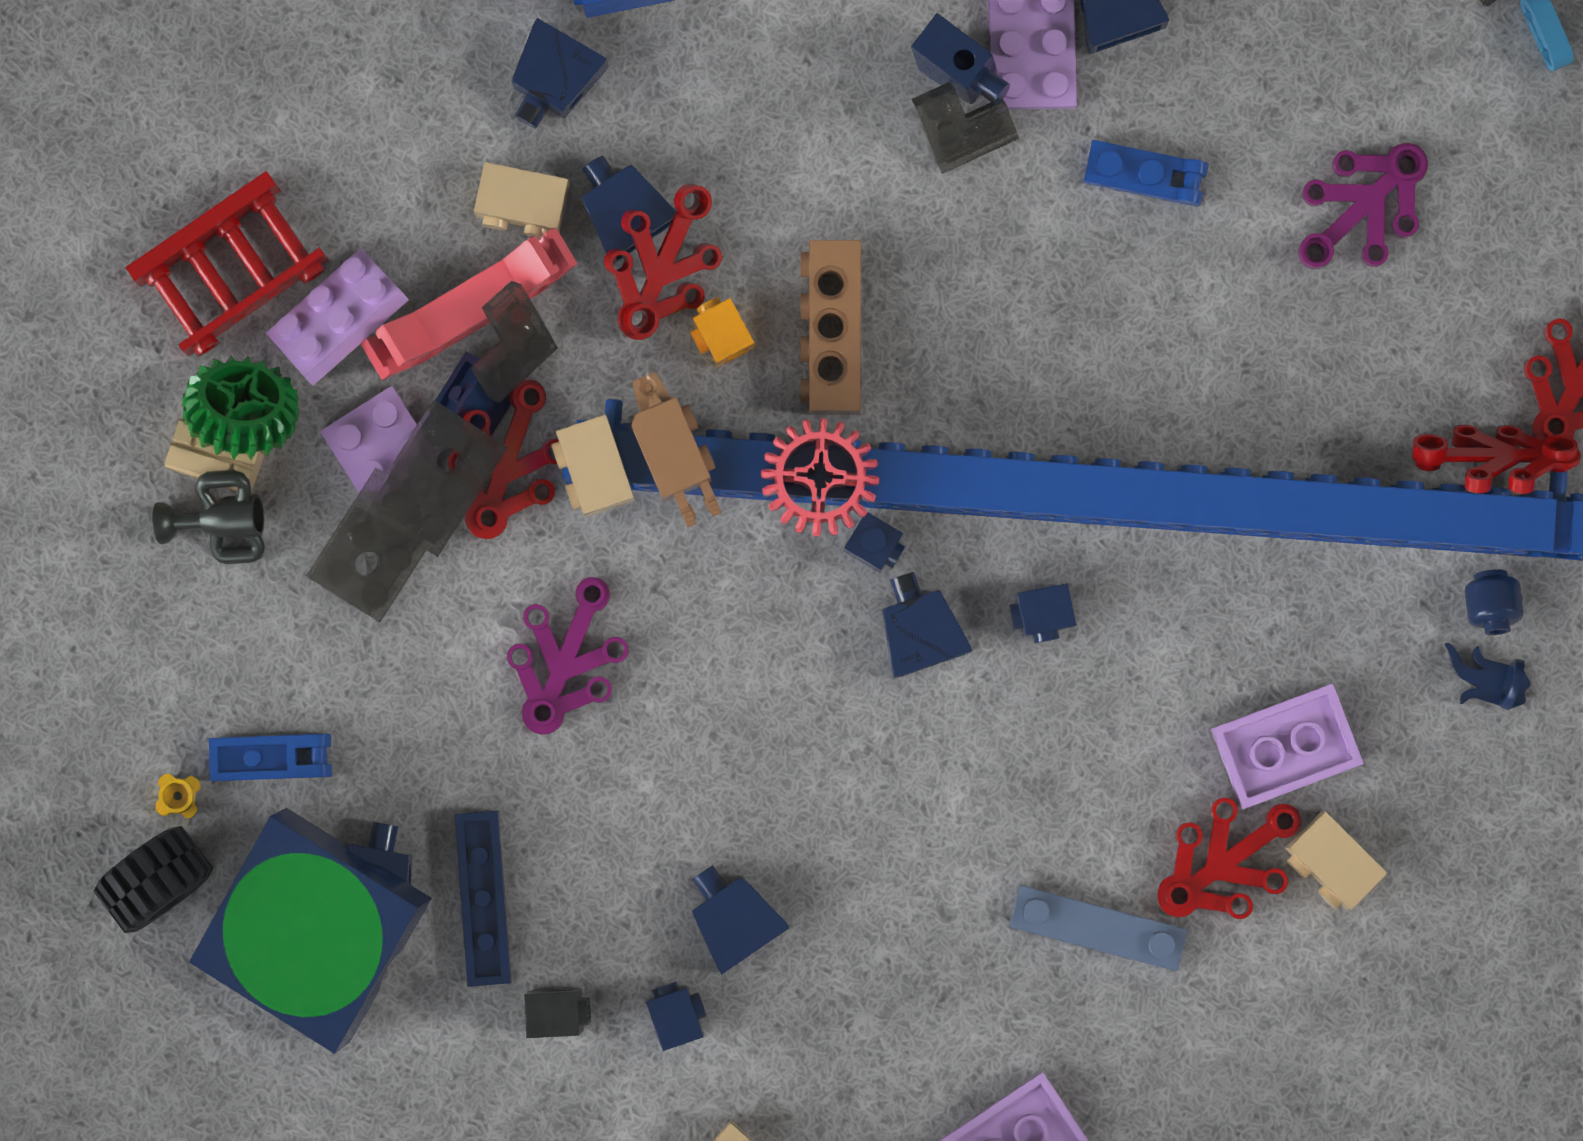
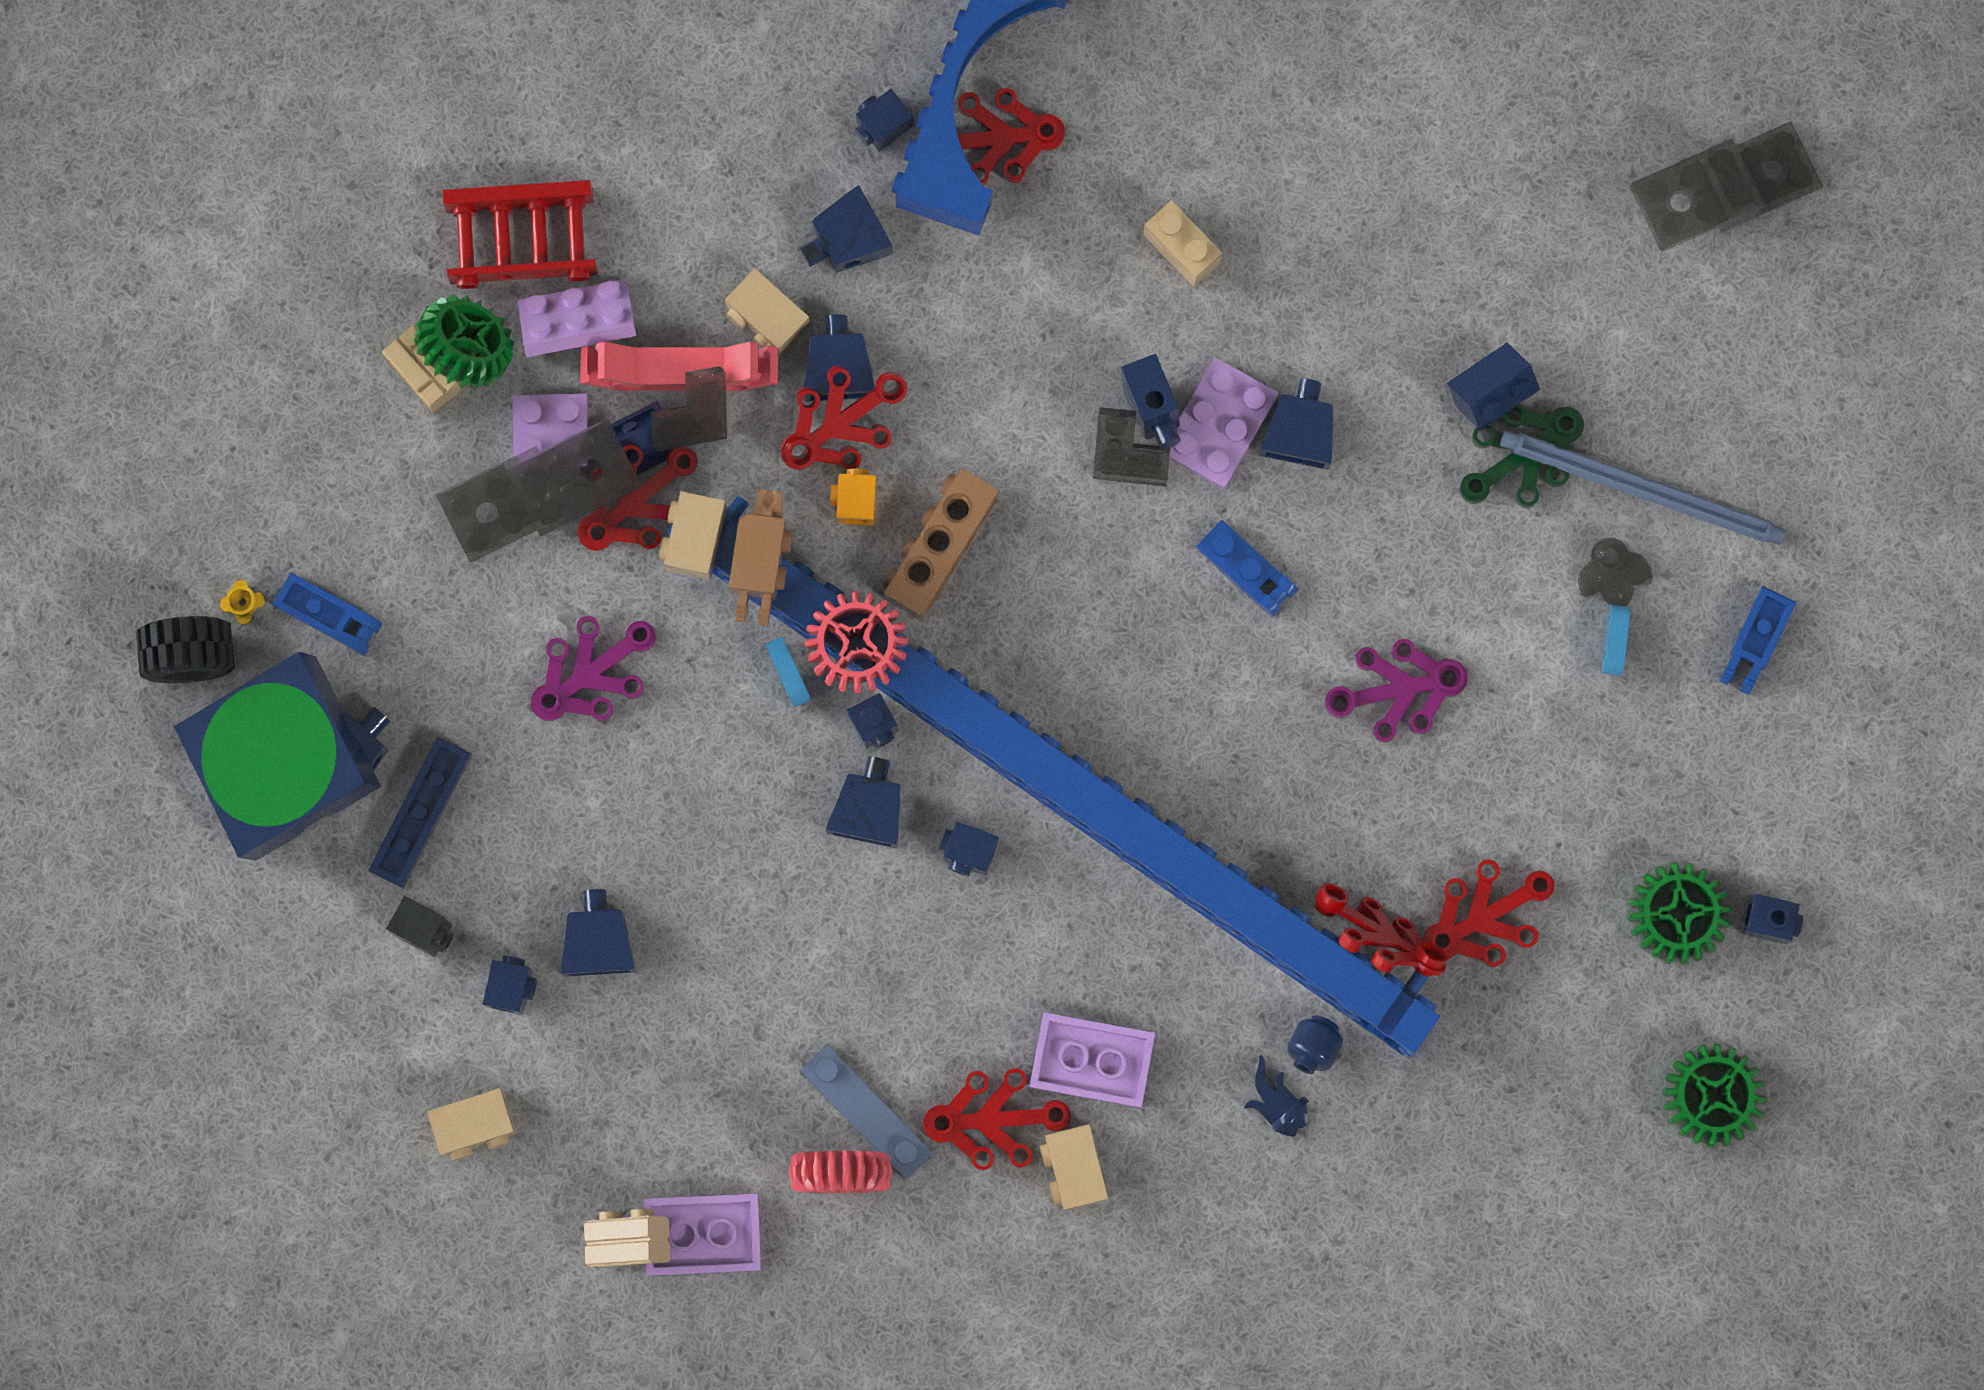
camera: 30 degrees right, 5 degrees down
pearl dark grey piece [152,469,265,565] -> none
none -> dark azure beam [765,637,811,708]
none -> coral gear [789,1151,892,1193]

